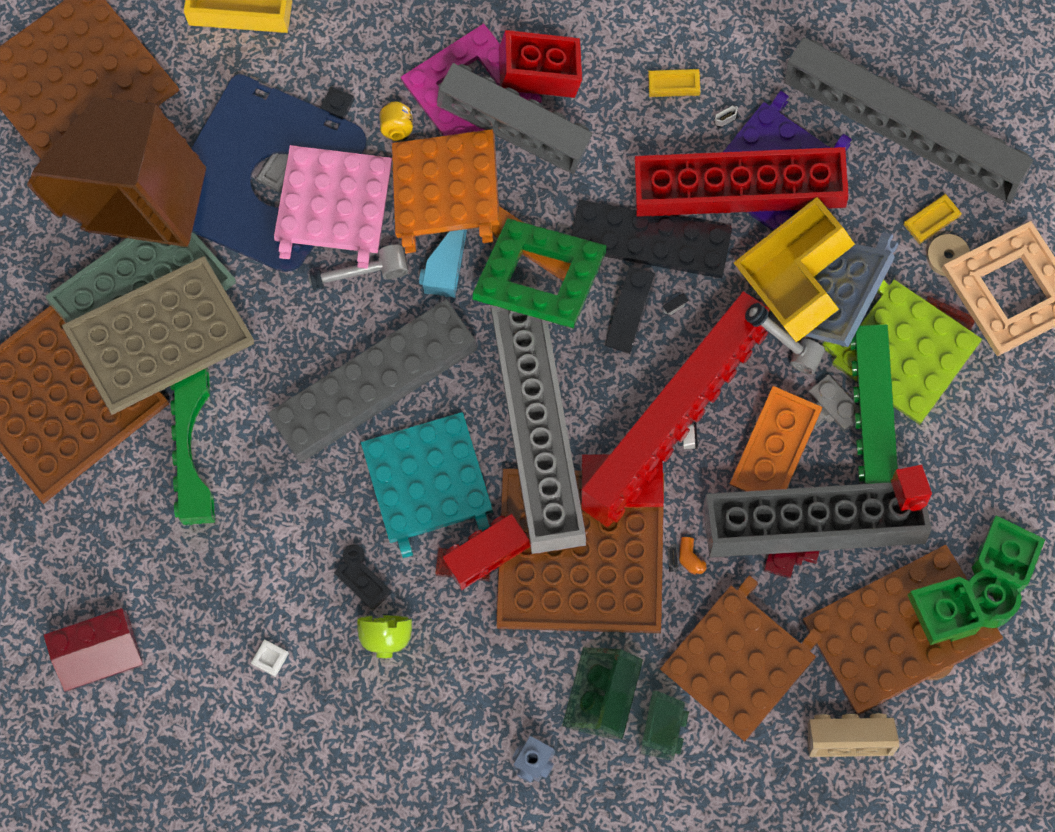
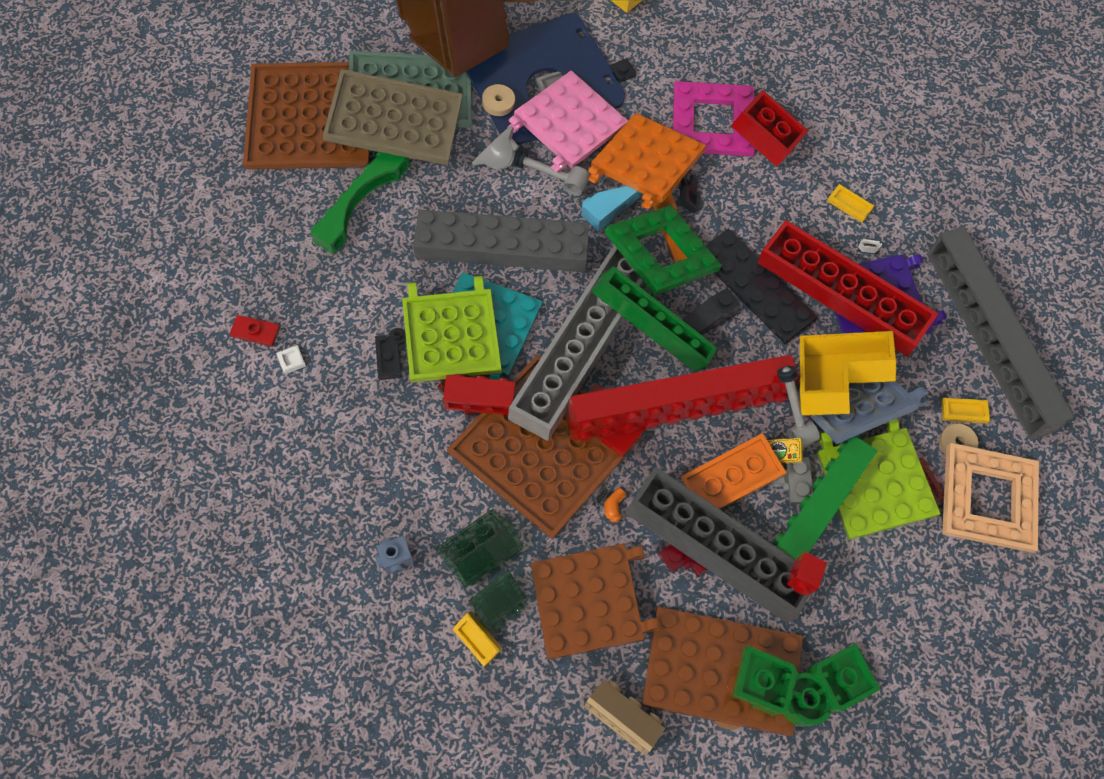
camera: 30 degrees right, 5 degrees down
slope [44,608,143,692] -> none
lime cylinder [357,615,412,658] -> none
yellow head [379,102,413,141] -> none
dark grey brick [437,63,593,174] -> none
black piece [662,293,688,315] -> none
white piece [683,422,698,449] -> none
none -> red plate [229,315,280,347]
none -> lime plate [402,276,501,383]
none -> yellow tile [453,611,503,666]
none -> light grey hat [472,126,519,169]
none -> tan piece [482,84,515,116]
none -> green brick [591,266,717,372]
none -> black plate [679,174,700,213]
none -> tile [767,438,803,464]

